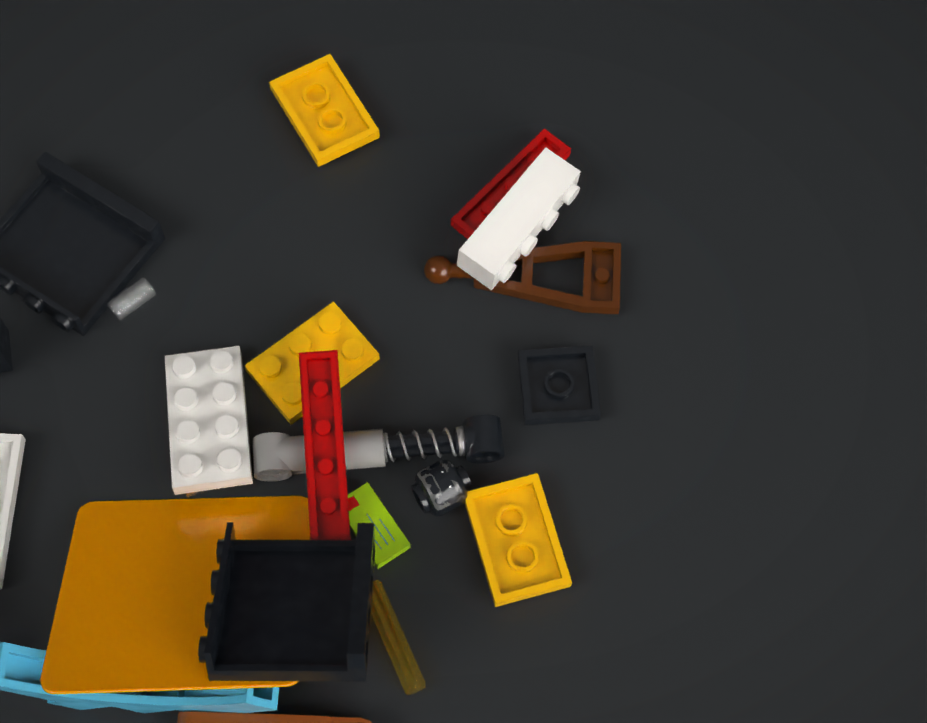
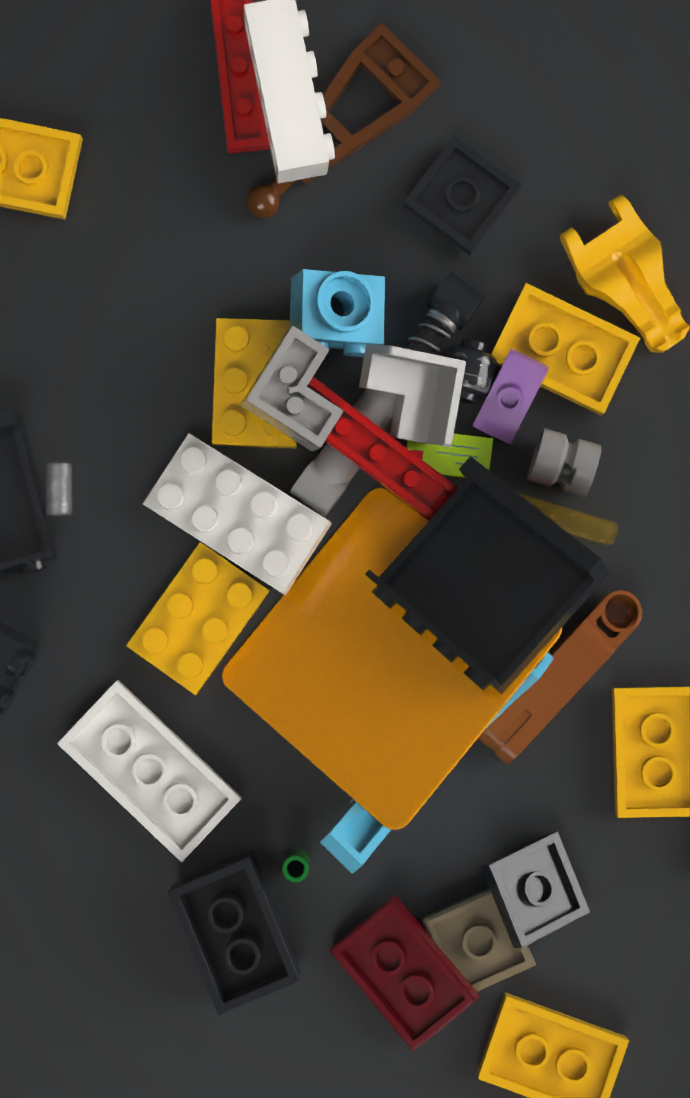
camera: 50 degrees left, 20 degrees up
none -> yellow plate [126,542,270,695]
none -> light grey panel [240,325,343,451]
none -> medium azure brick [290,269,385,357]
none -> light grey panel [359,344,466,447]
none -> medium lavender plate [473,348,549,444]
none -> light grey wheel [527,428,602,498]
none -> yellow animal [560,194,690,353]

